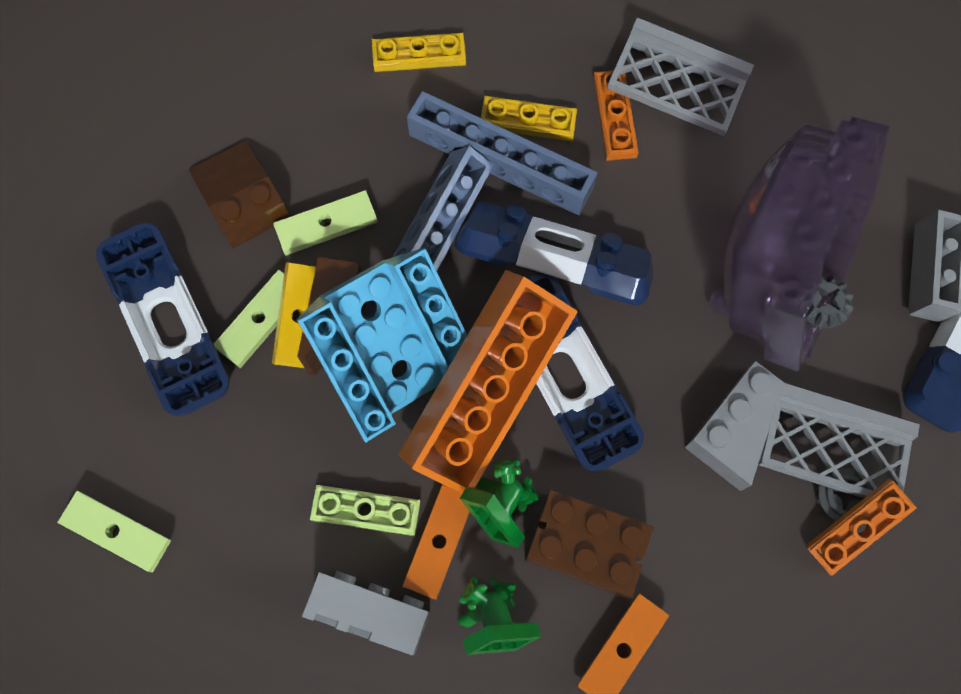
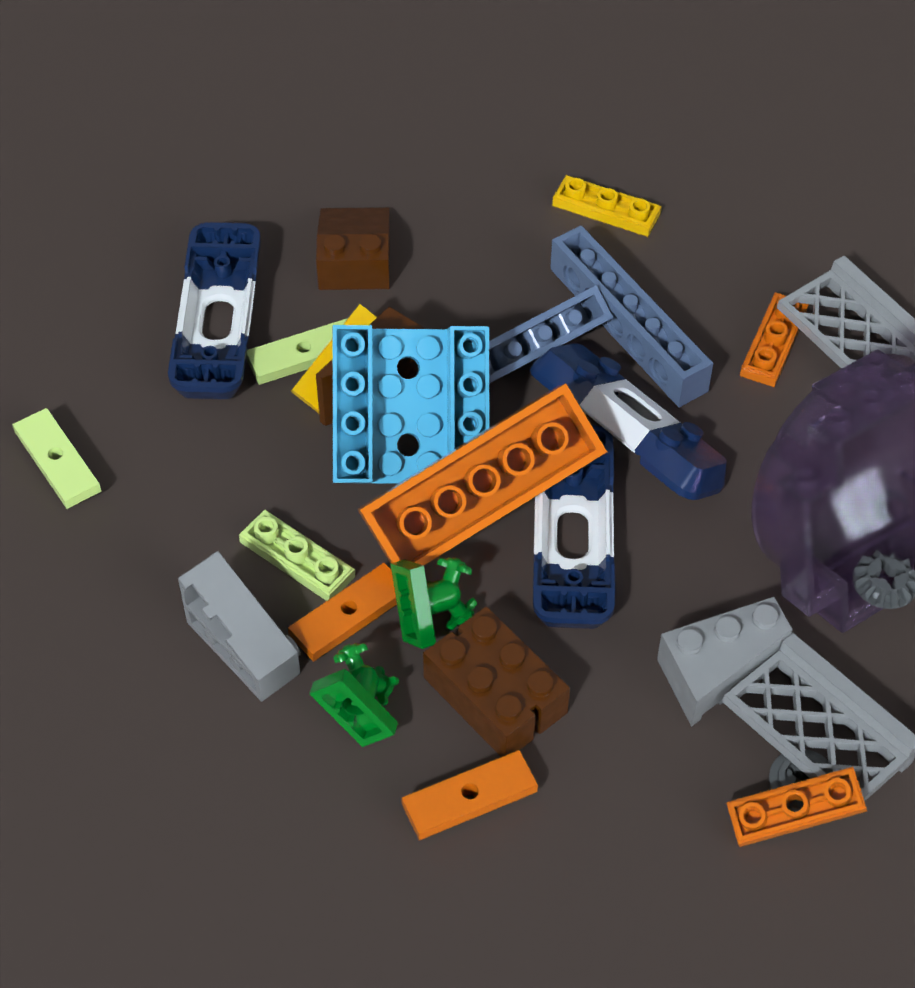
camera: 30 degrees right, 20 degrees down
yellowish green tile [273,190,378,256] -> none
yellow tile [481,96,577,142] -> none

